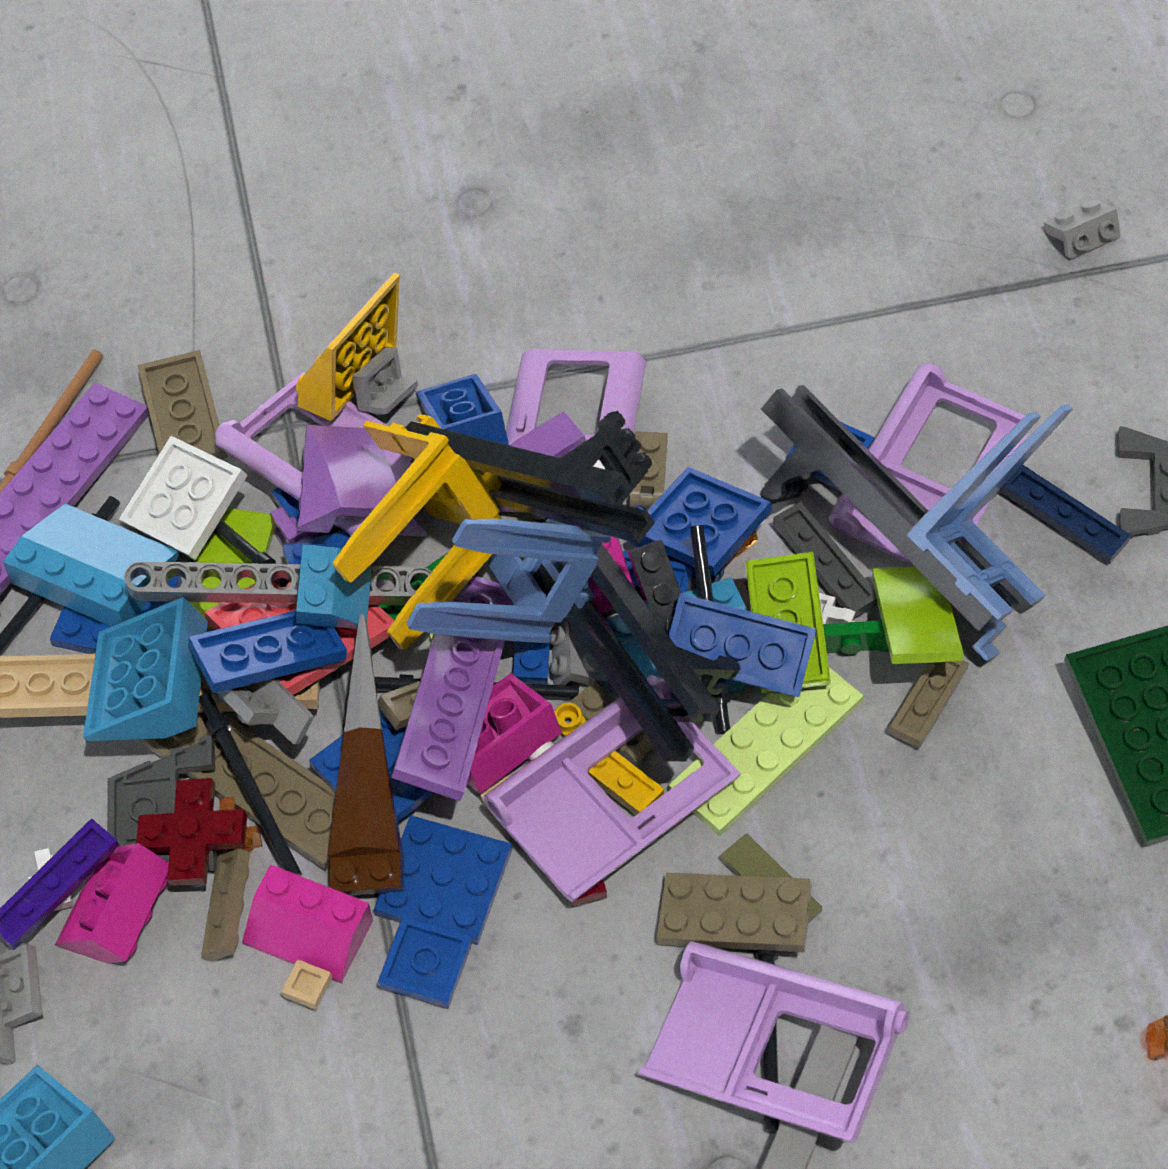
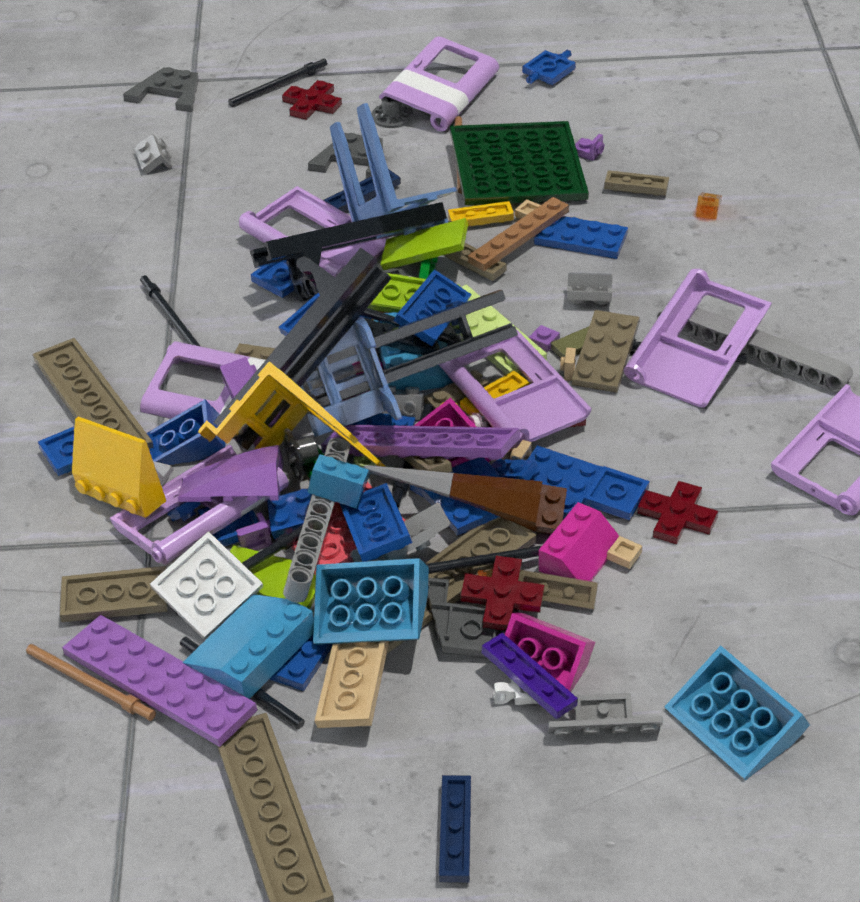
camera: 80 degrees left, 15 degrees down
none -> dark tan plate [33,338,154,449]
none -> blue plate [38,427,74,476]
none -> black bar [140,275,200,346]
none -> dark grey wheel [283,428,319,480]
none -> yellow plate [448,201,514,226]
none -> medium nougat plate [468,197,569,271]
none -> blue plate [491,459,538,480]
none -> tan plate [510,440,532,460]
none -> tan plate [515,200,541,219]
none -> medium lavender plate [529,325,560,352]
none -> blue plate [534,216,628,259]
none -> tan plate [560,348,576,381]
none -> light grey bracket [567,272,612,304]
none -> dark red plate [637,481,718,545]

